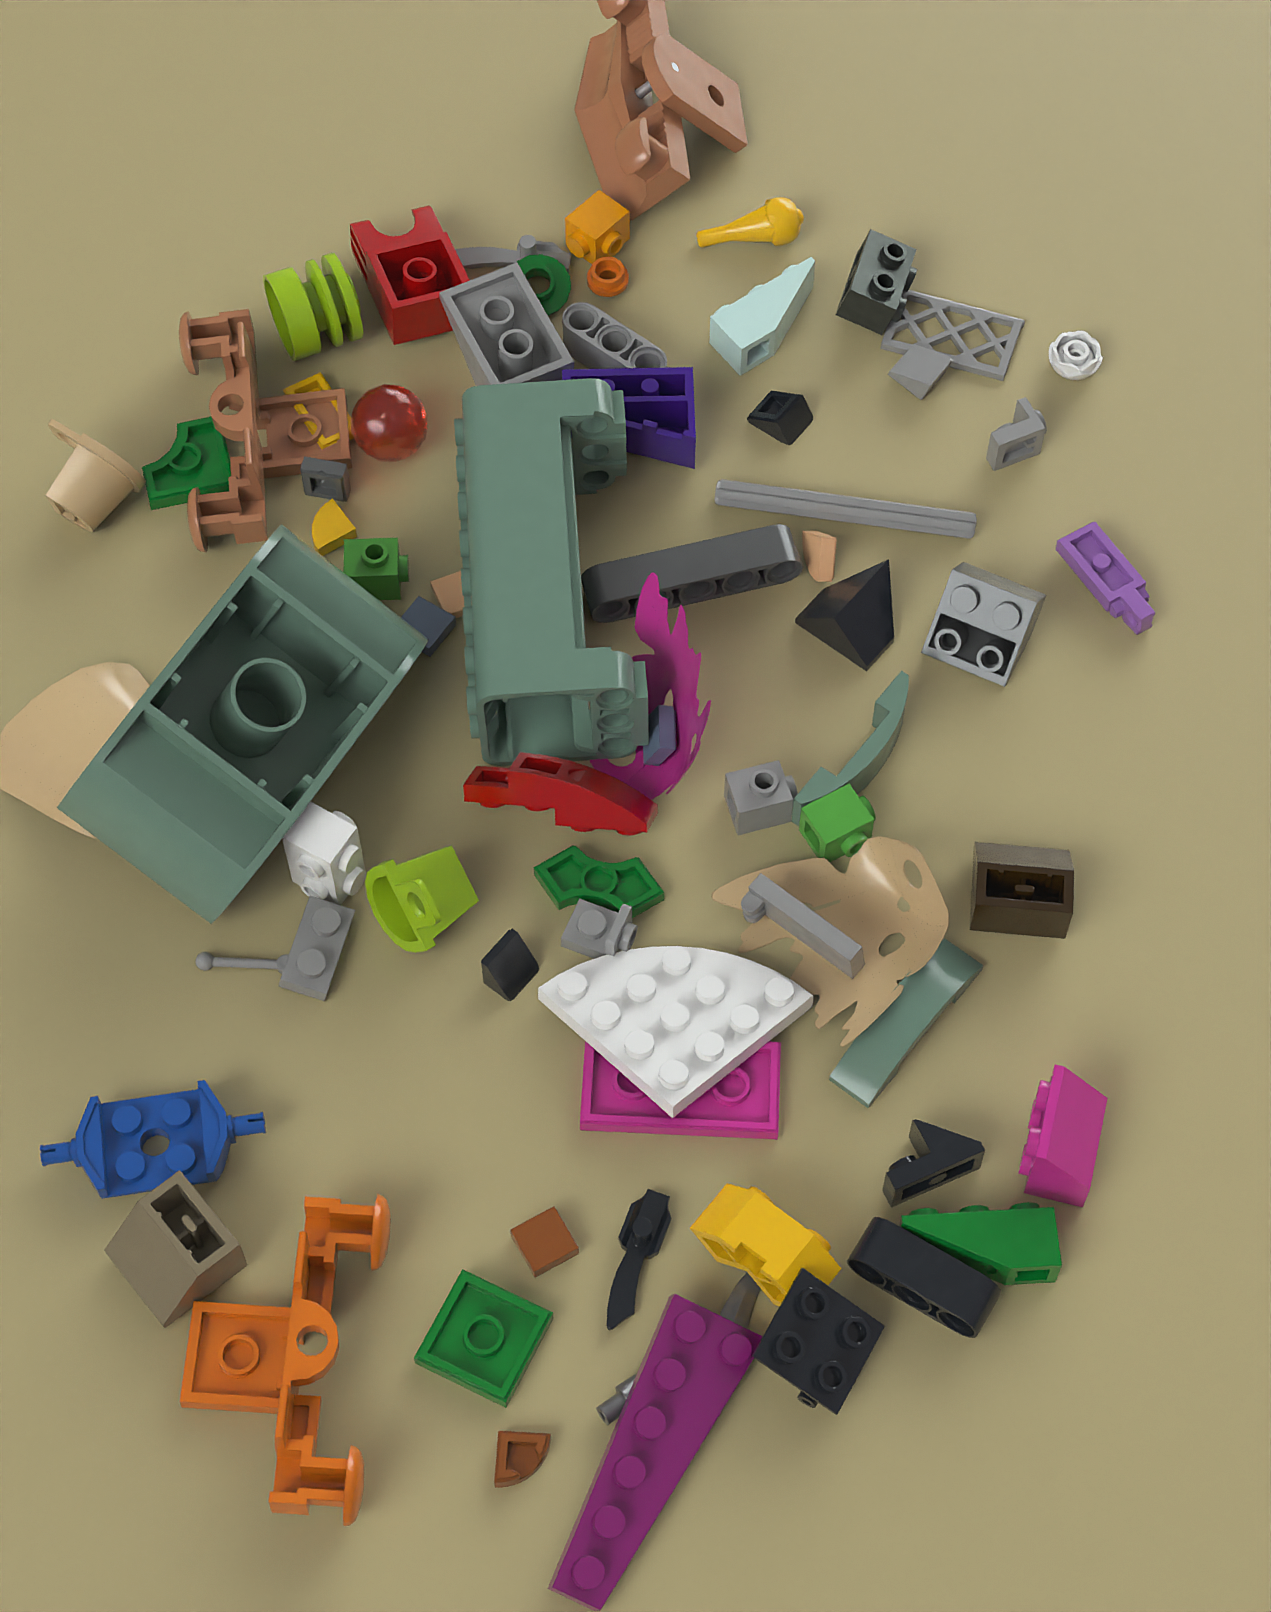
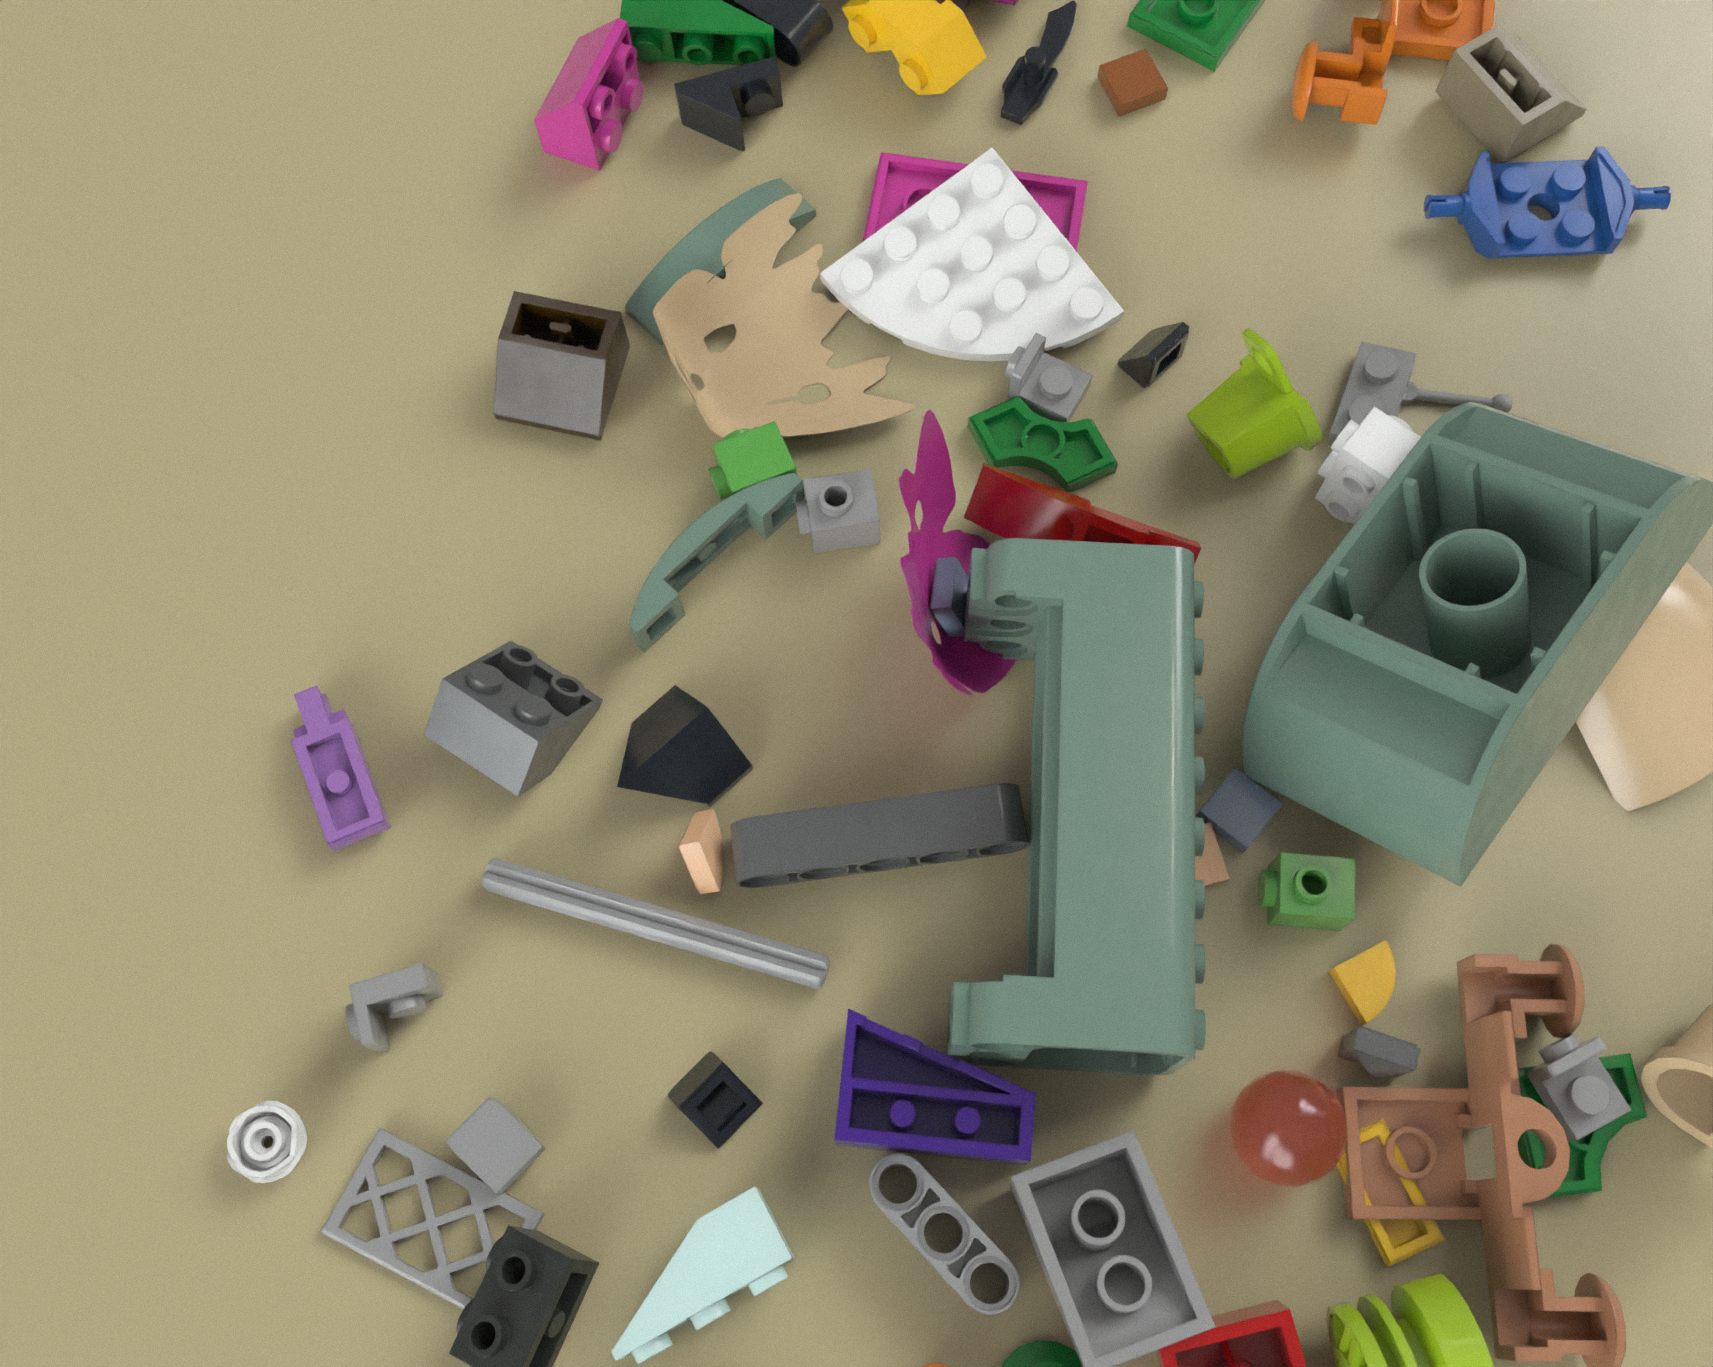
camera: 170 degrees left, 10 degrees up
light grey hinge [741,873,865,979] -> none
none -> light grey bracket [1525,1034,1631,1142]

